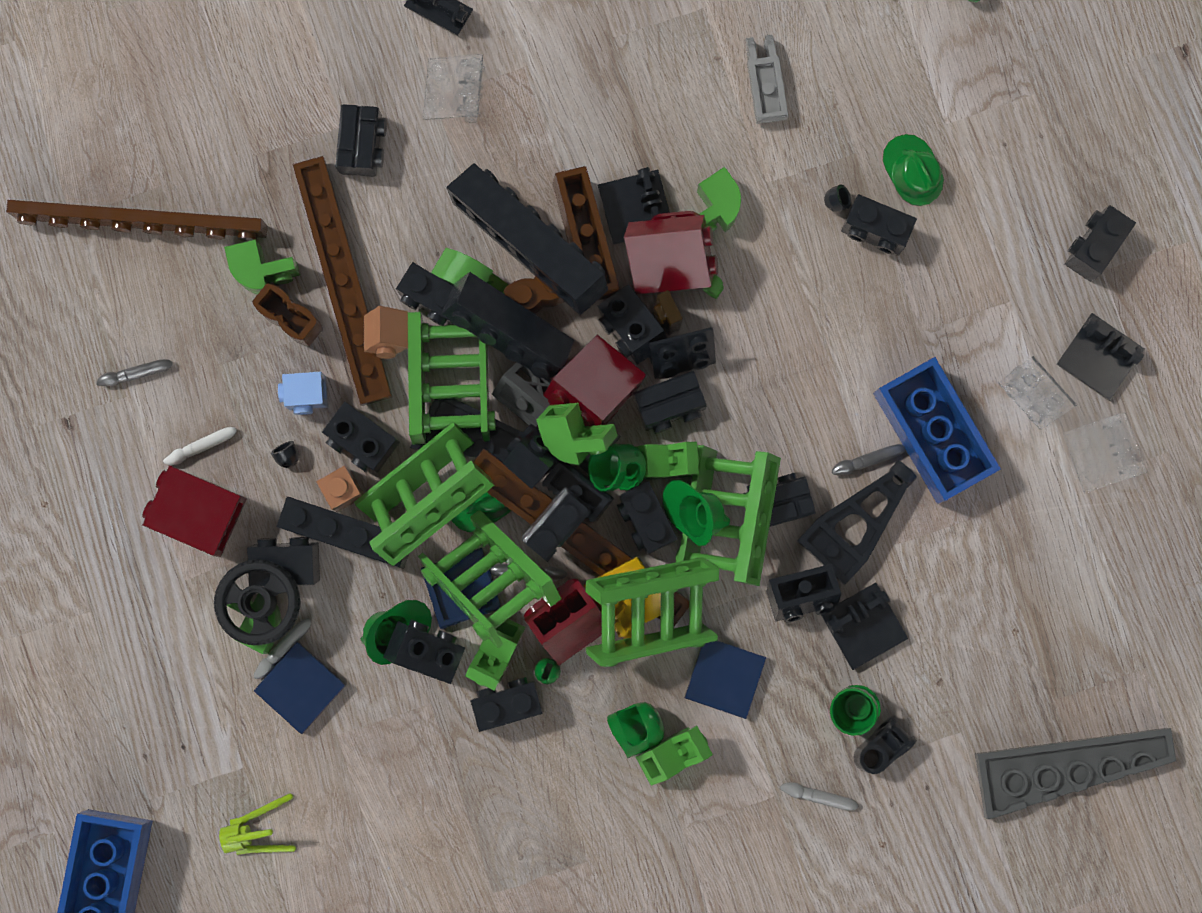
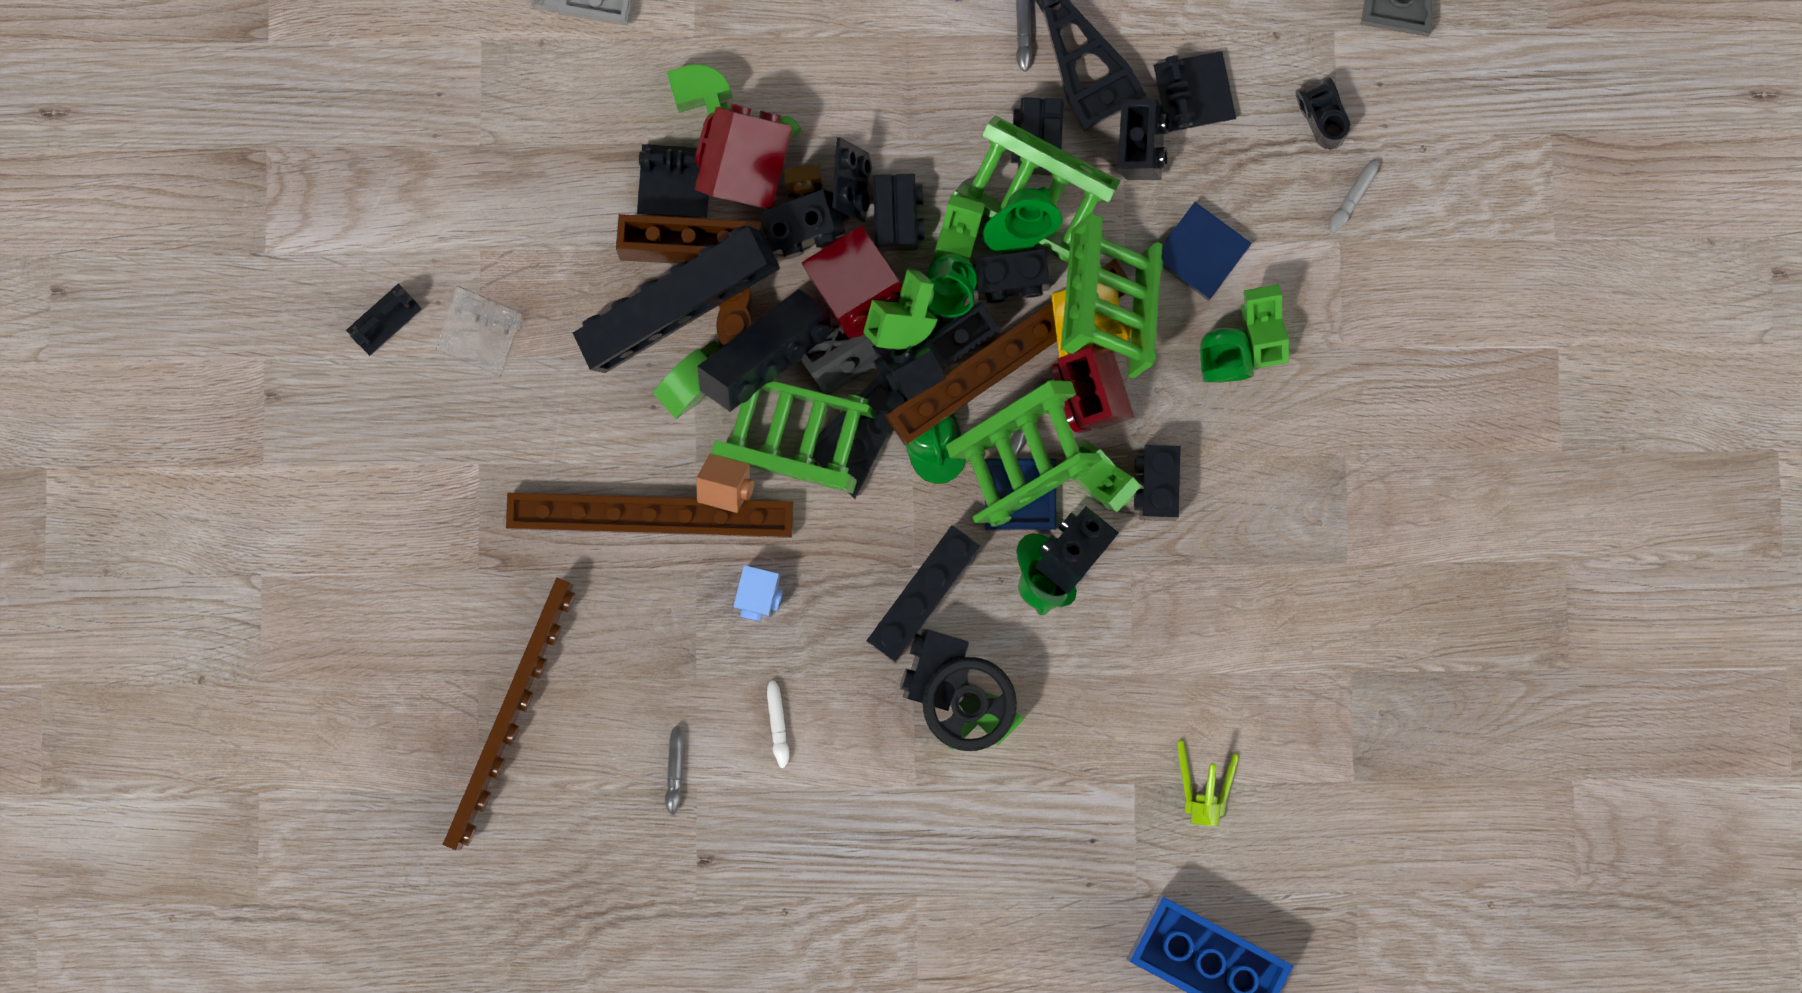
camera: 70 degrees left, 0 degrees up
dark red brick [142,465,247,557] -> none
bright green brick [224,240,301,294] -> none
reddish brown brick [252,284,323,346] -> none
light grey piece [253,618,311,679] -> none
dark blue tile [254,642,346,734] -> none
black hinge [271,441,300,468] -> none
nougat brick [316,465,364,512] -> none
black brick [322,401,400,473] -> none
black brick [335,104,387,177] -> none
bright green fence [354,422,494,566] -> none
black brick [396,262,454,326] -> none
black brick [522,486,591,562] -> none
green hinge [534,658,561,684] -> none
green helmet [830,685,881,736] -> none

